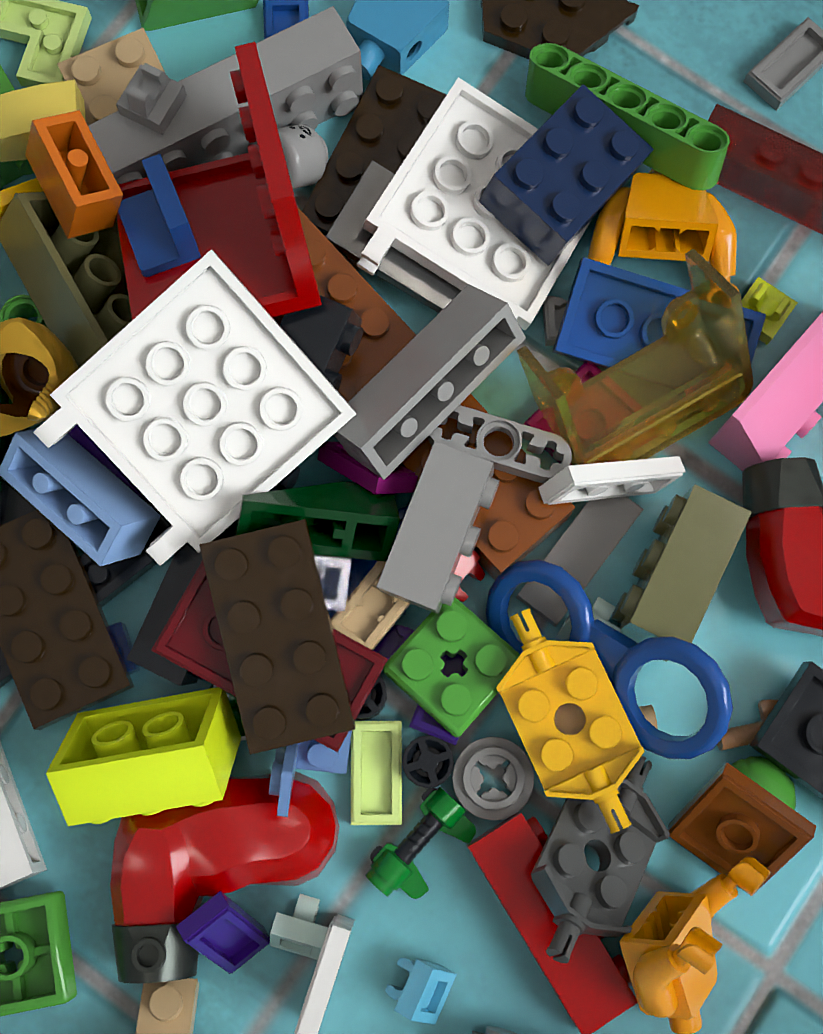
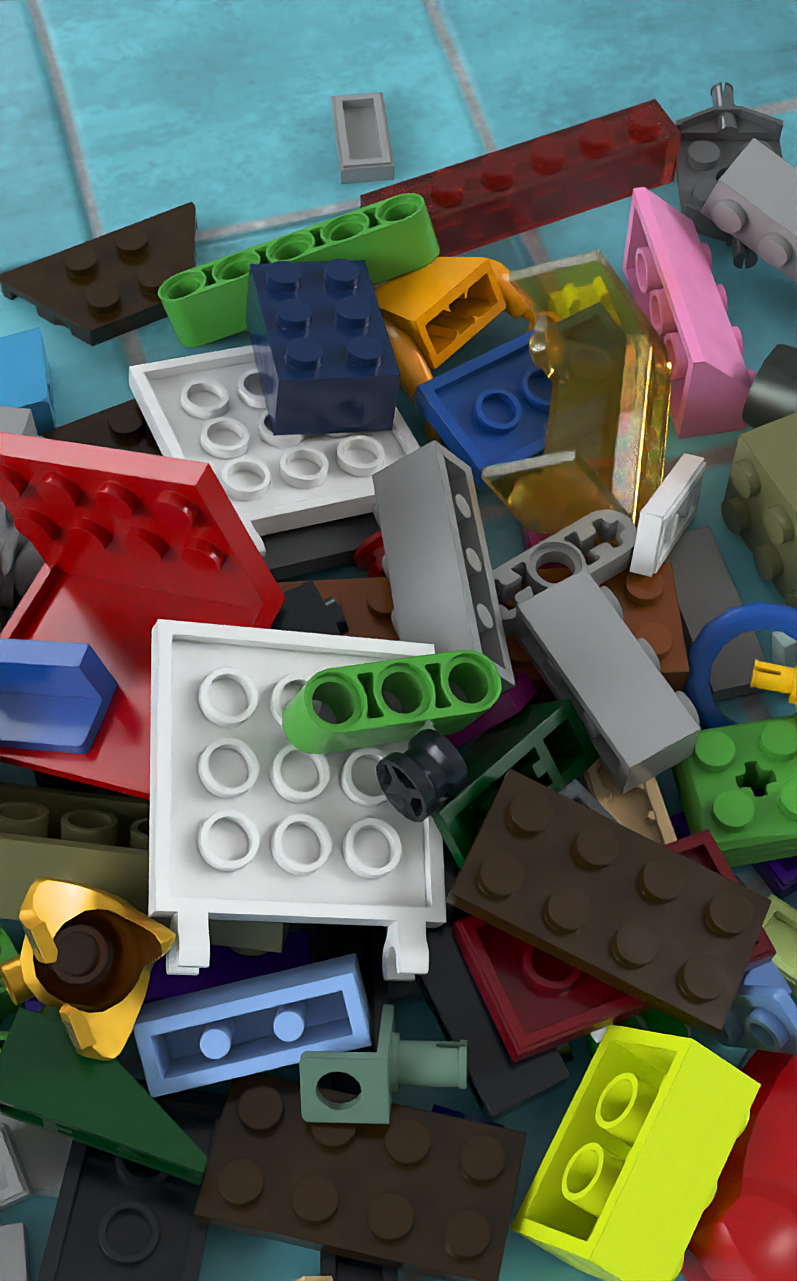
camera: 50 degrees left, 20 degrees down
none -> bright green beam [282,650,502,754]
none -> sand green bracket [299,1004,468,1124]
none -> black wheel [376,729,469,822]

